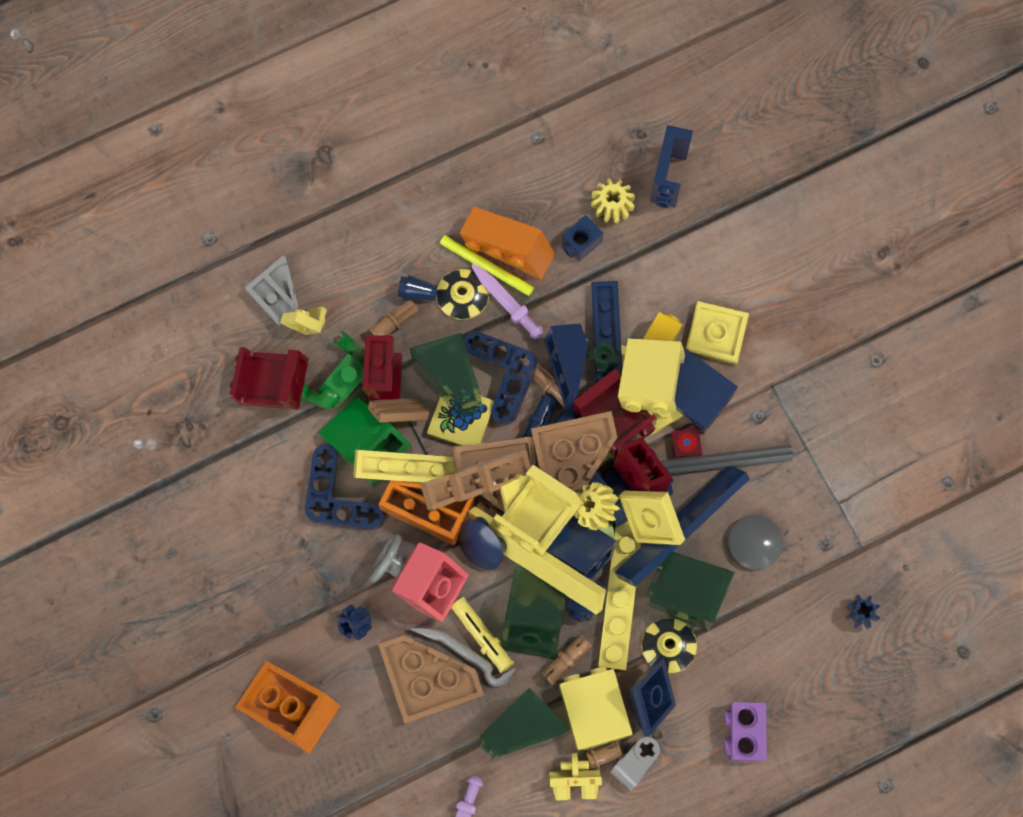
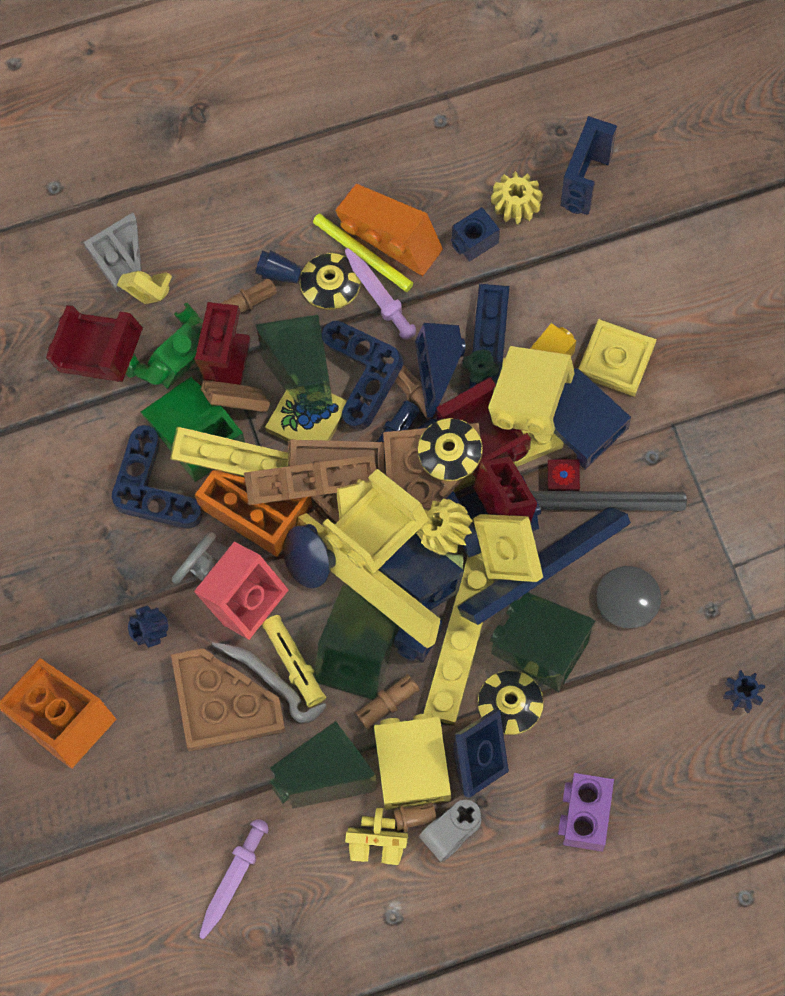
camera: 10 degrees right, 5 degrees down
none -> dish [418,418,482,481]

